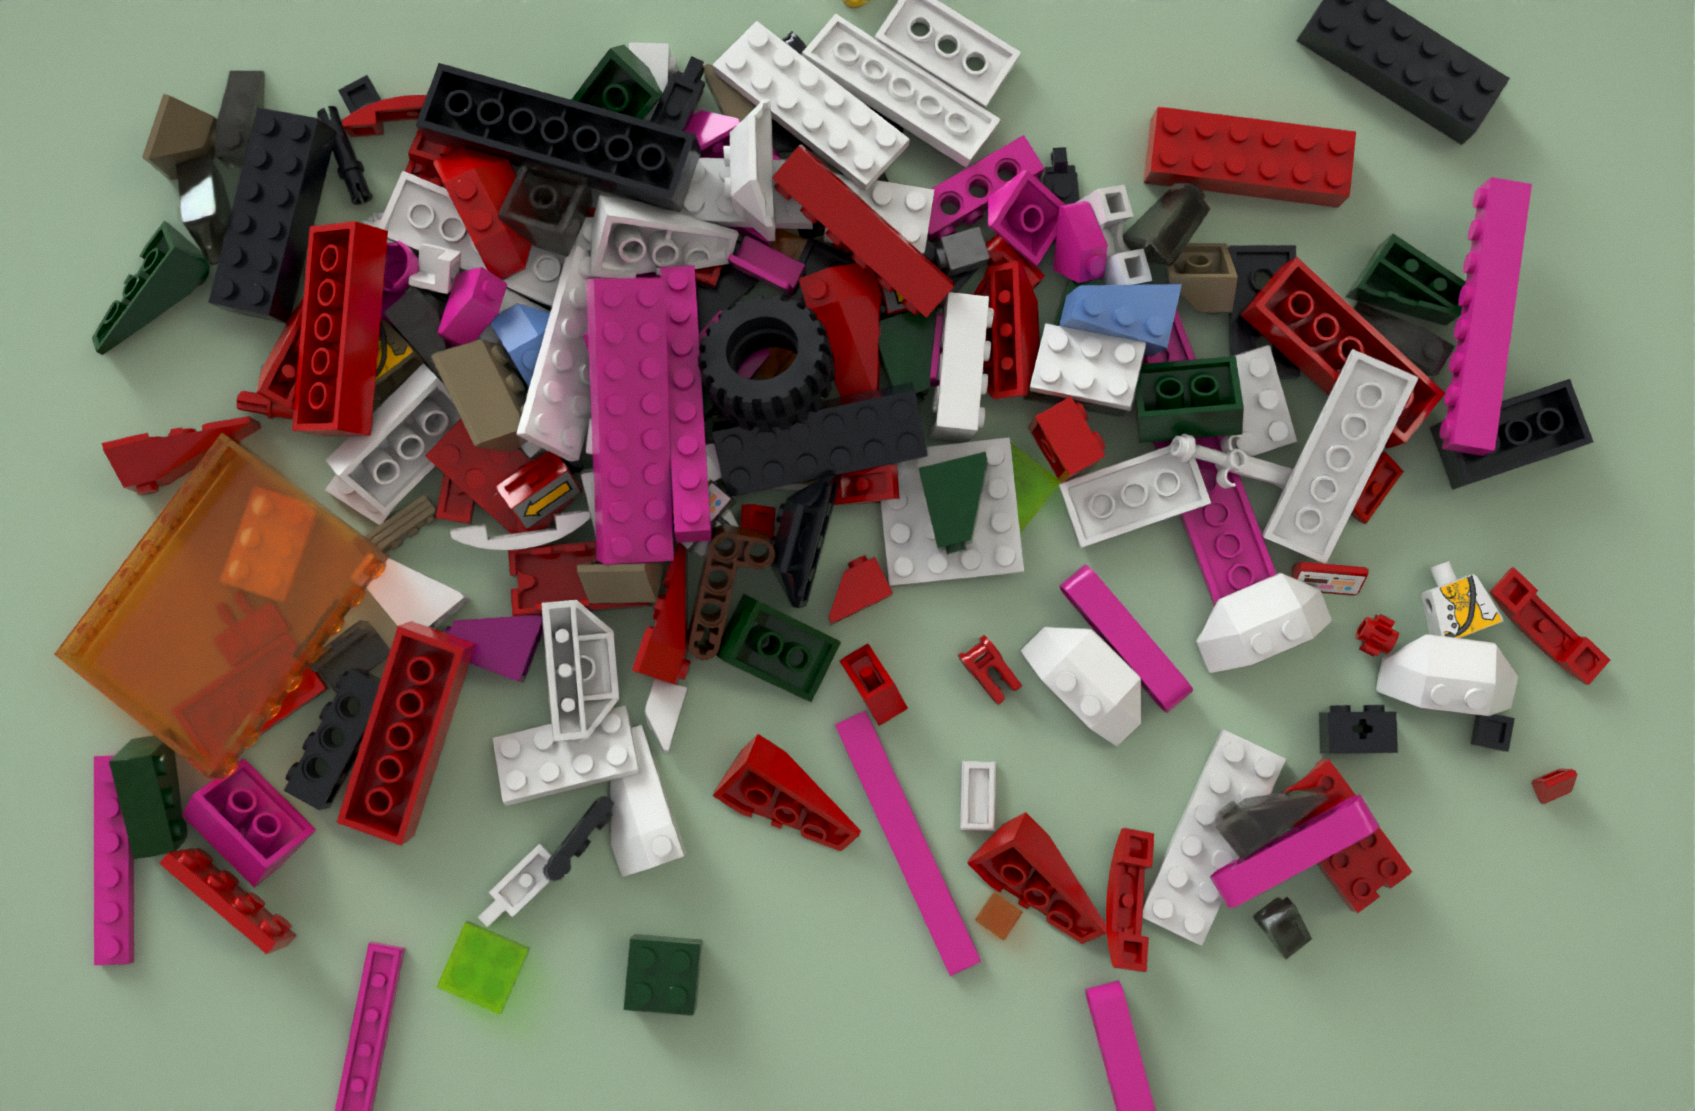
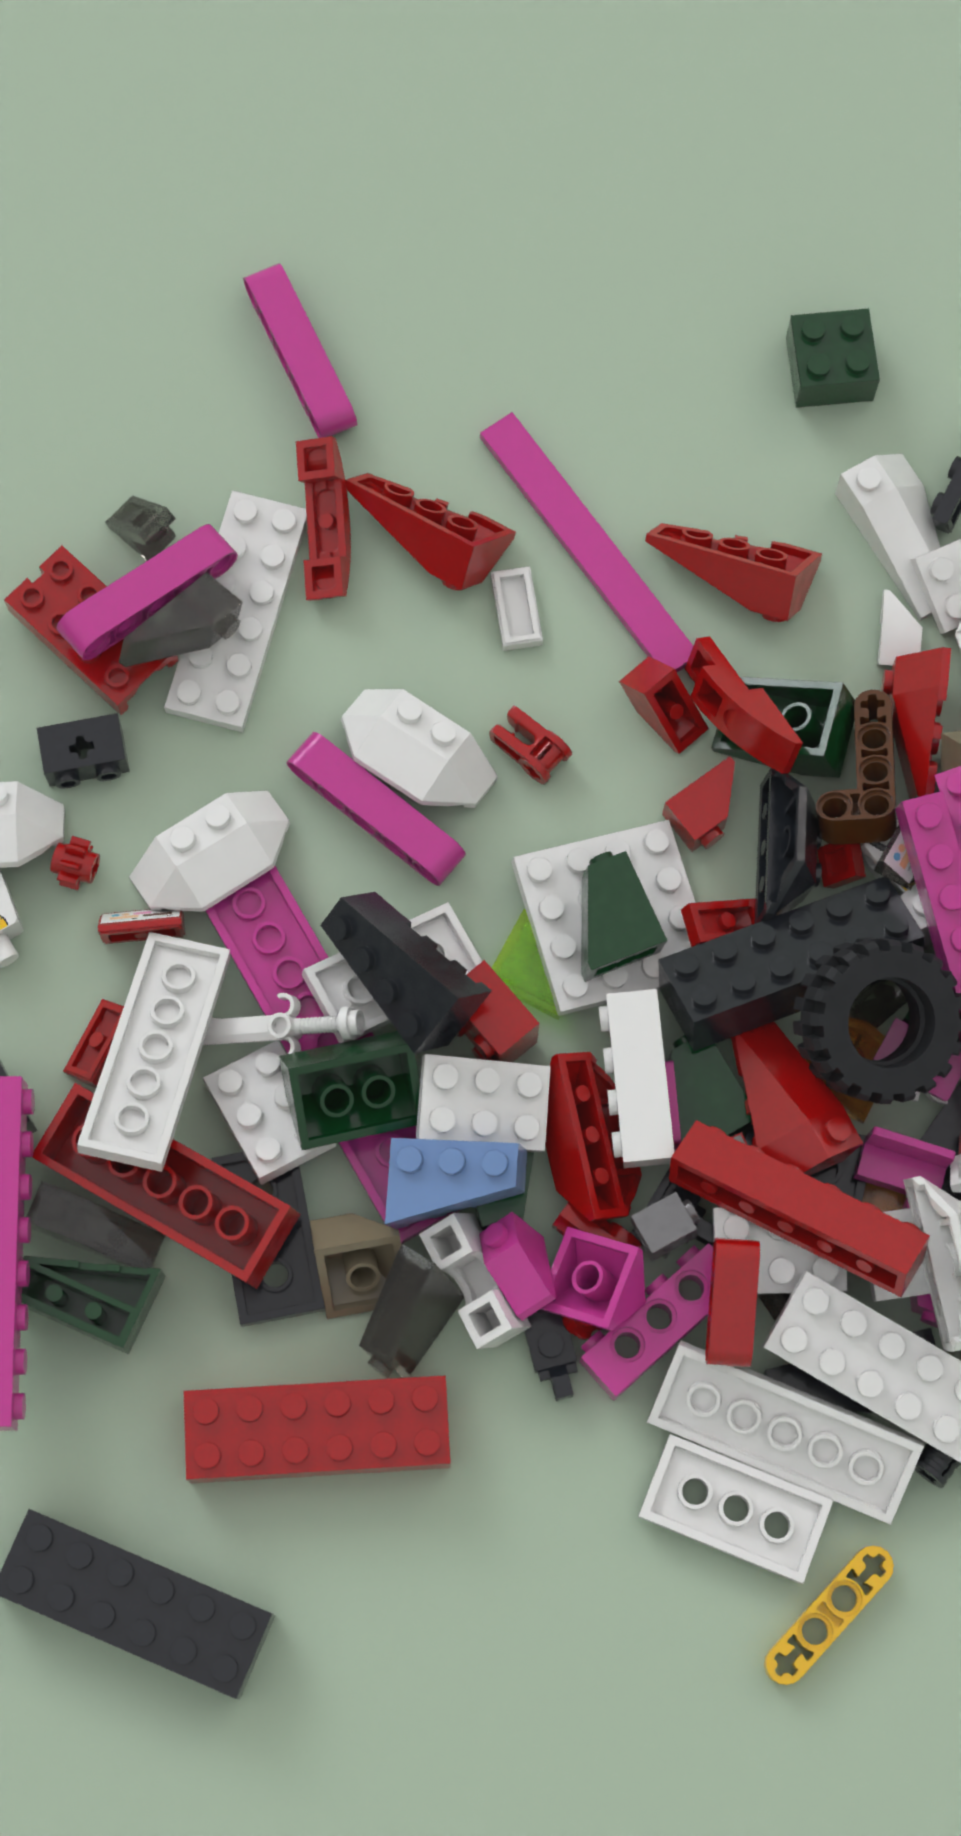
camera: 175 degrees right, 10 degrees down
clear orange plate [975,891,1023,940] -> none
none -> black wedge [320,892,492,1054]
none -> red slope [685,636,803,774]
none -> red beam [705,1238,760,1367]

